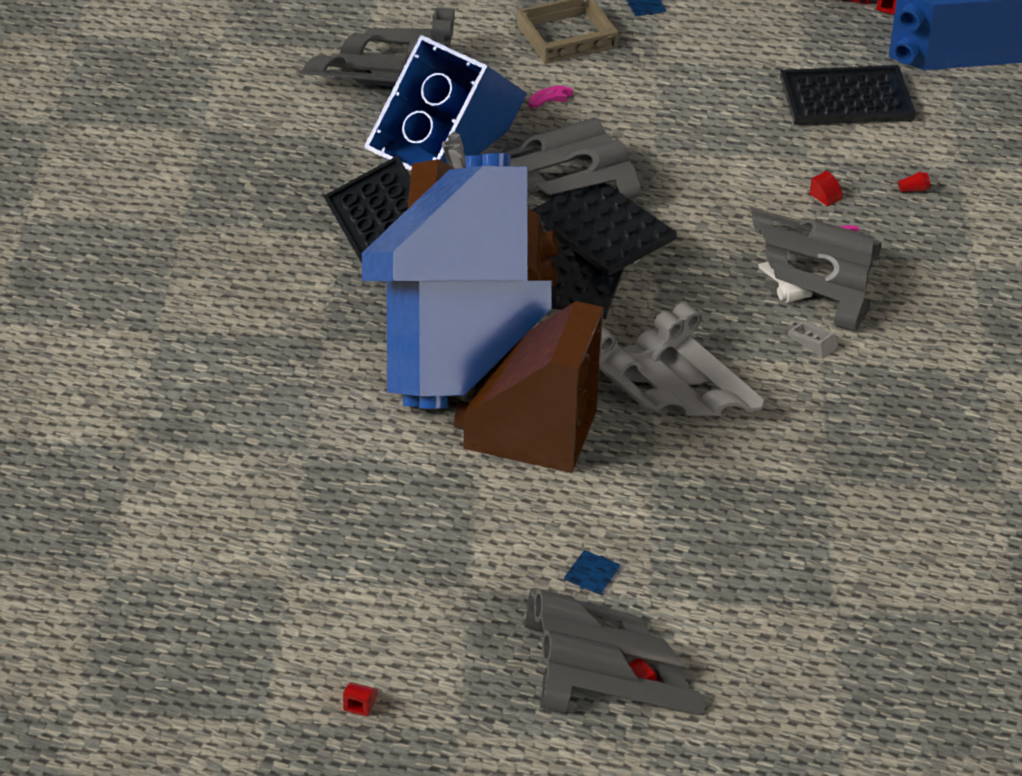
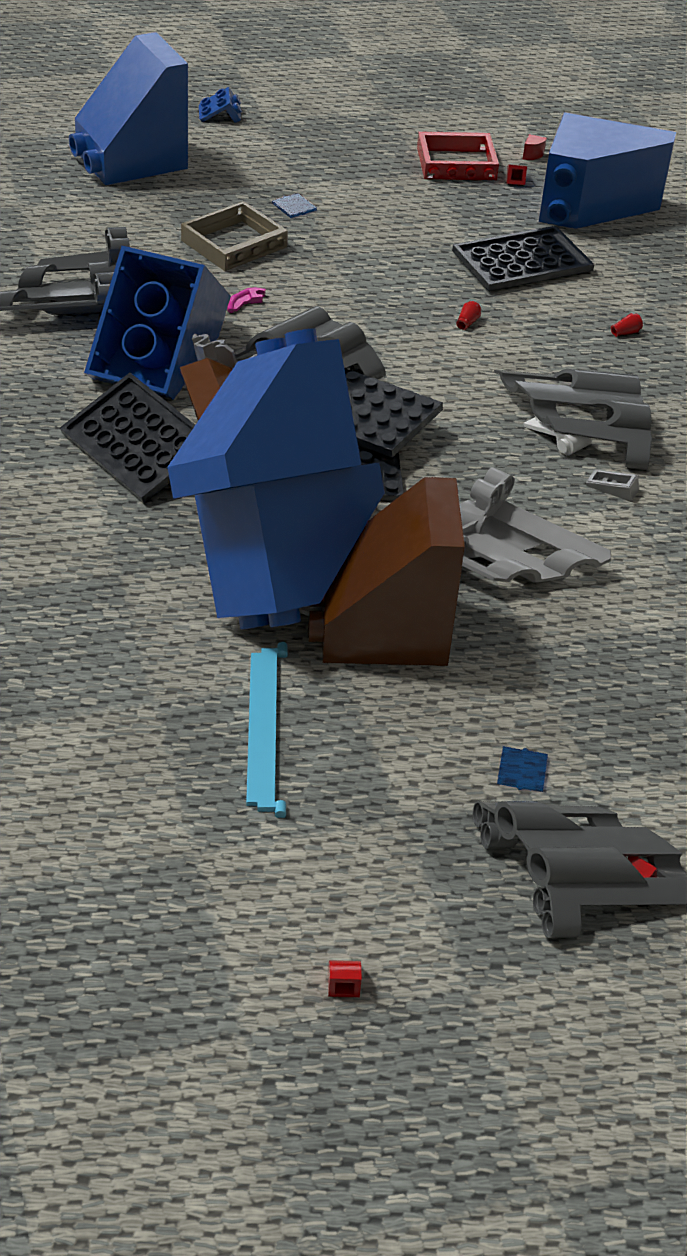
camera: 20 degrees left, 0 degrees up
red brick [810,170,843,207] -> none
none -> medium azure piece [246,642,288,818]
none -> red cone [456,301,482,330]

